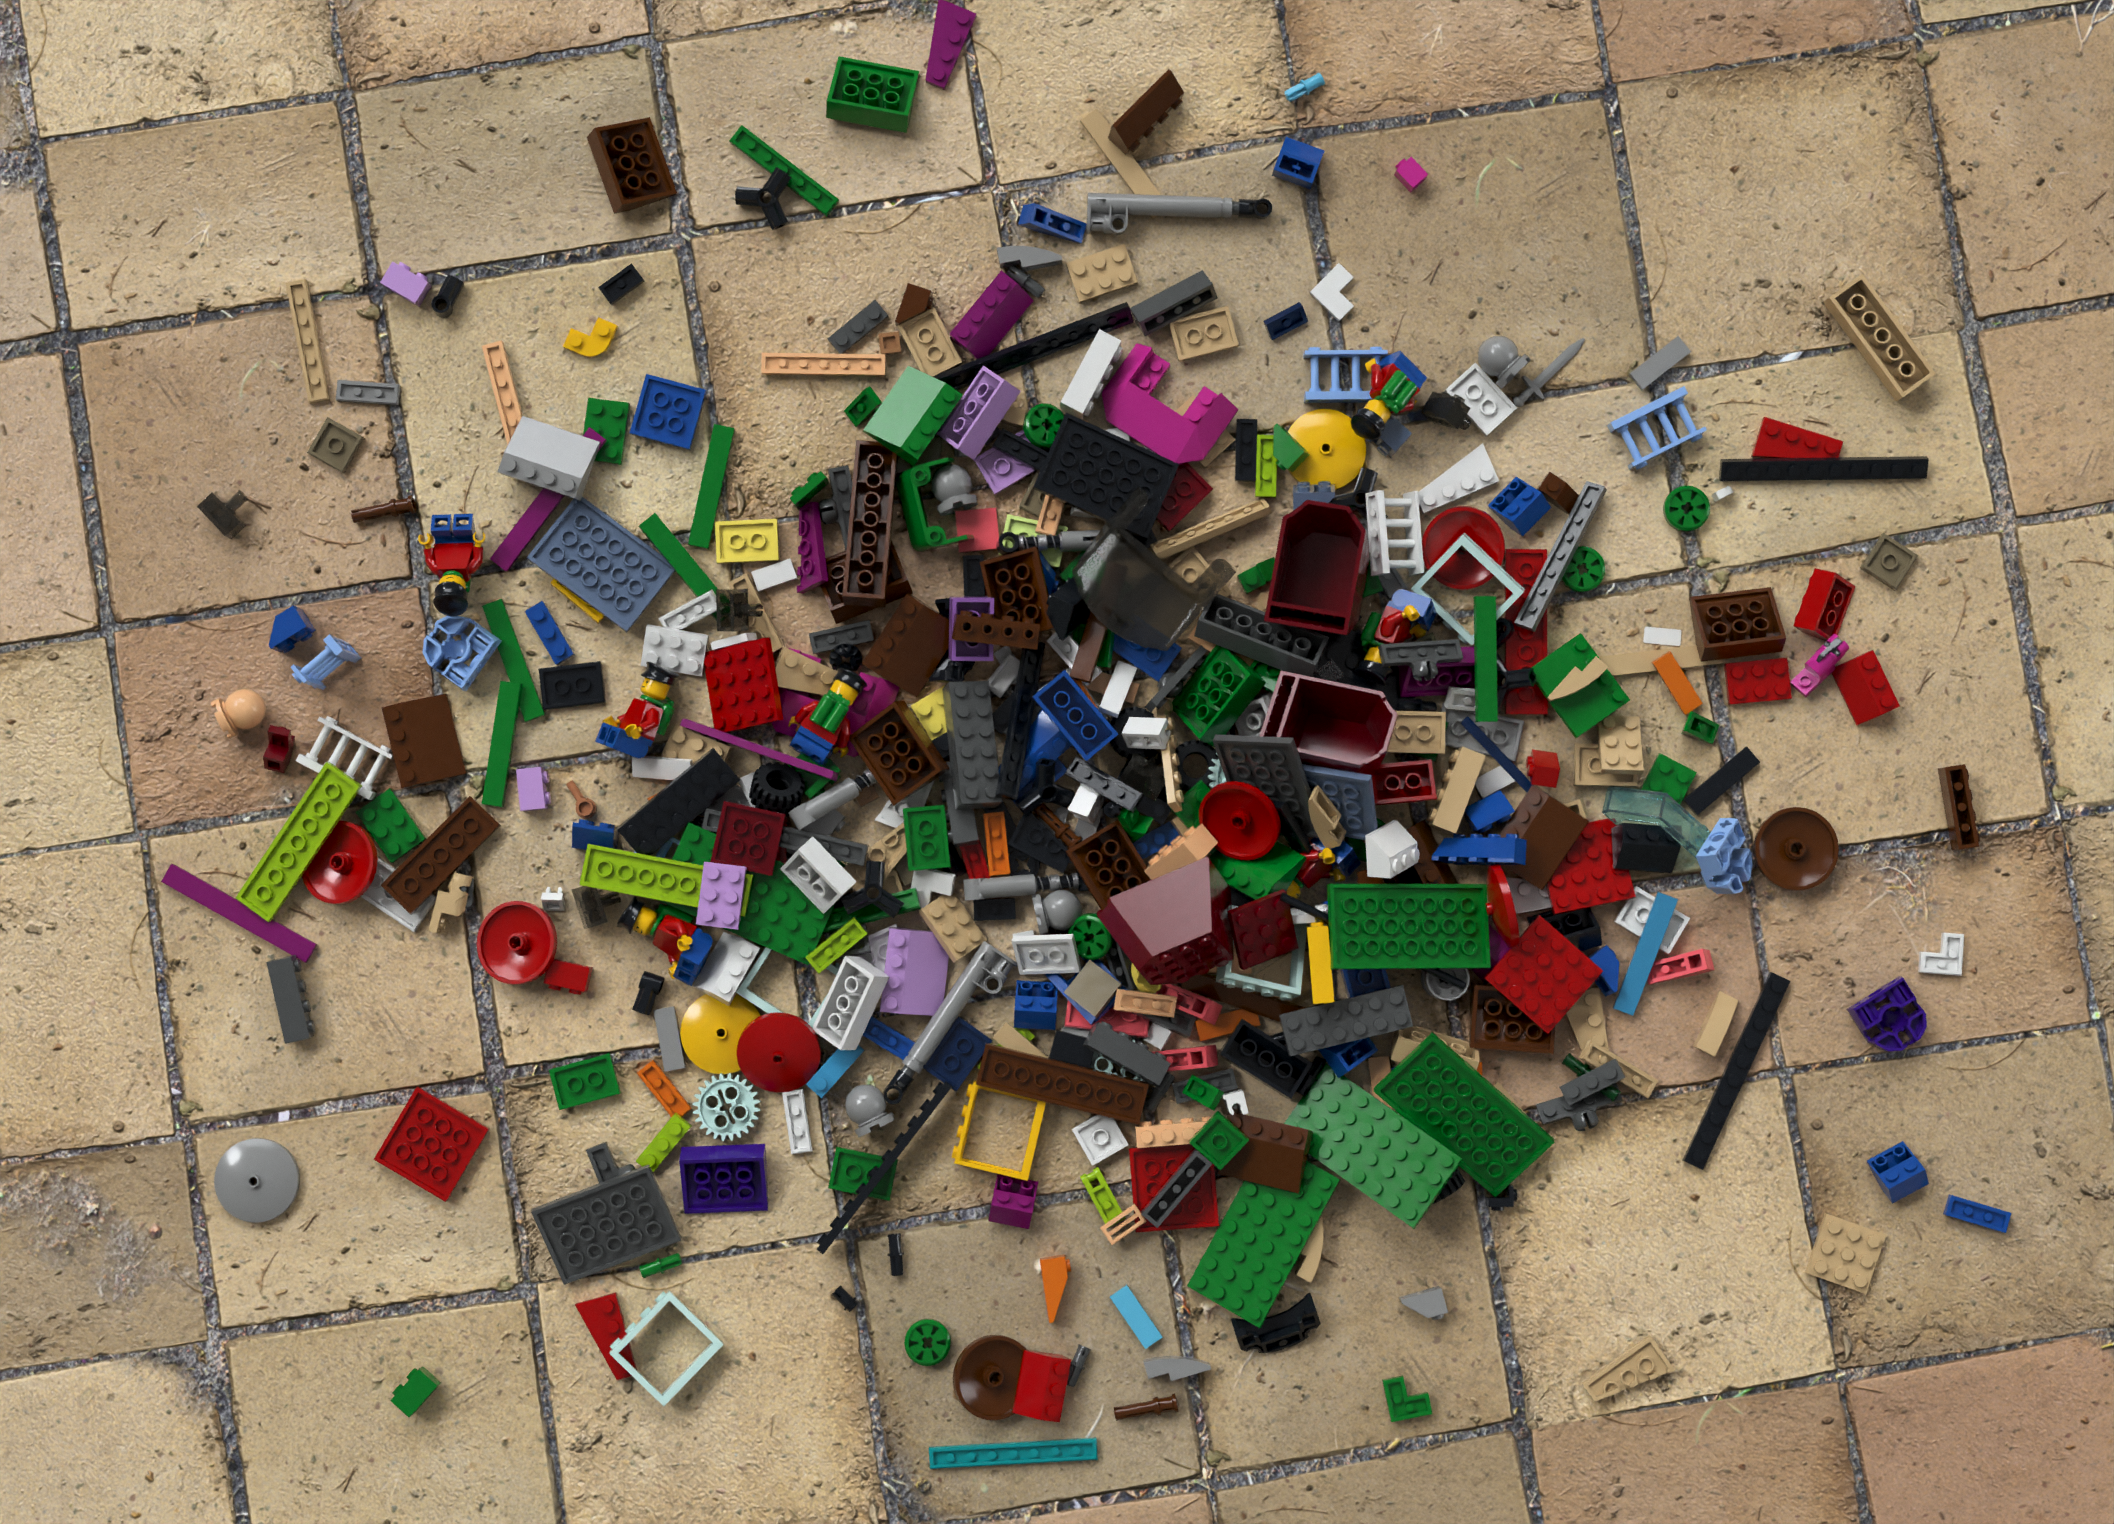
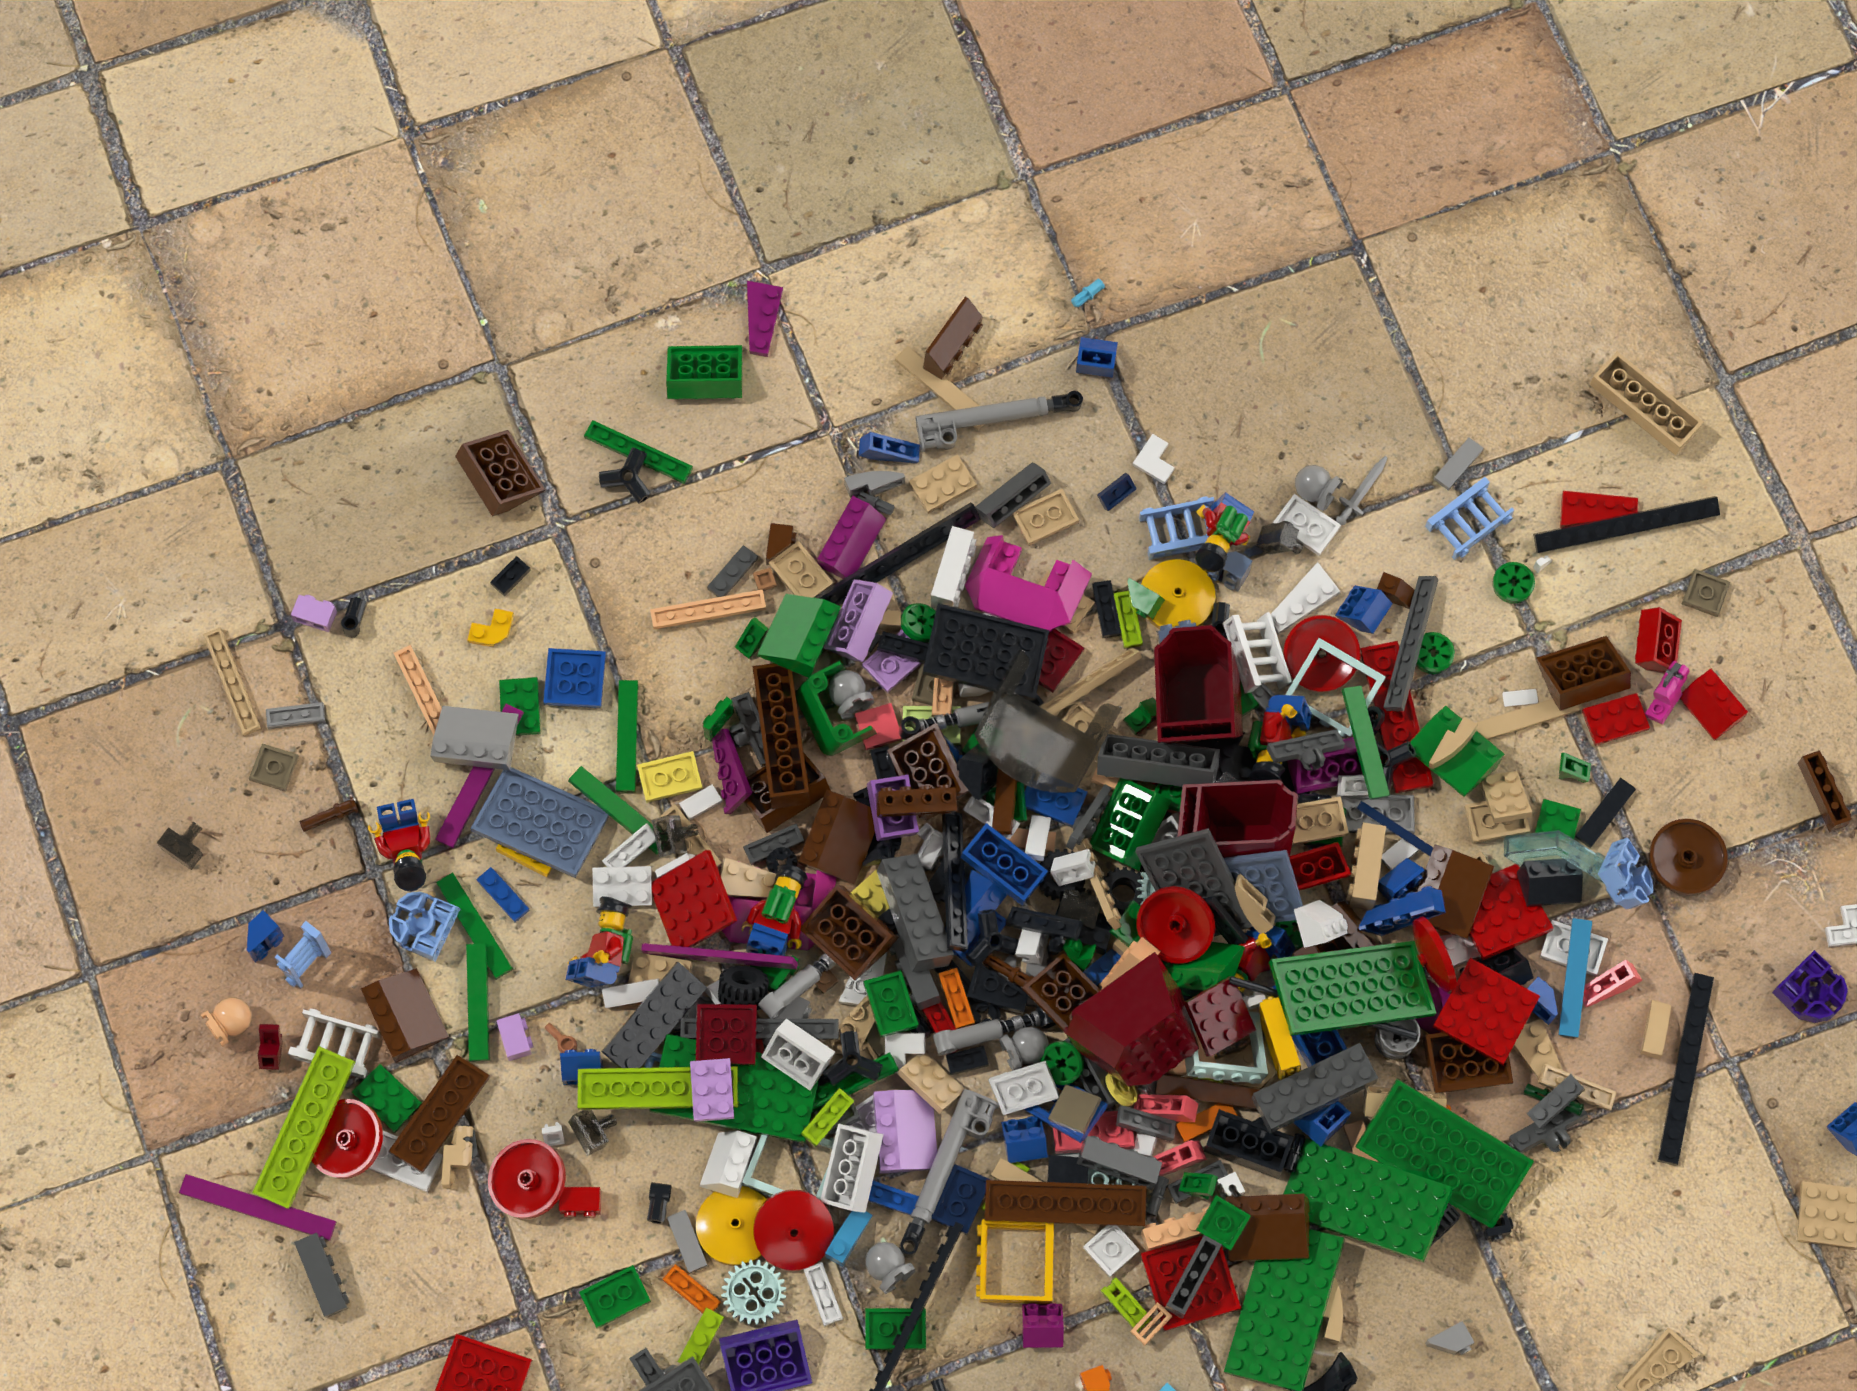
camera: 10 degrees left, 15 degrees down
black tile [539,661,606,710] -> none
piece [617,896,713,986] -> none
light nougat tile [1114,989,1177,1018] -> none
dark pink brick [1394,156,1428,193] -> none
red brick [1525,749,1560,788] -> none
orange tile [1651,651,1703,715] -> none

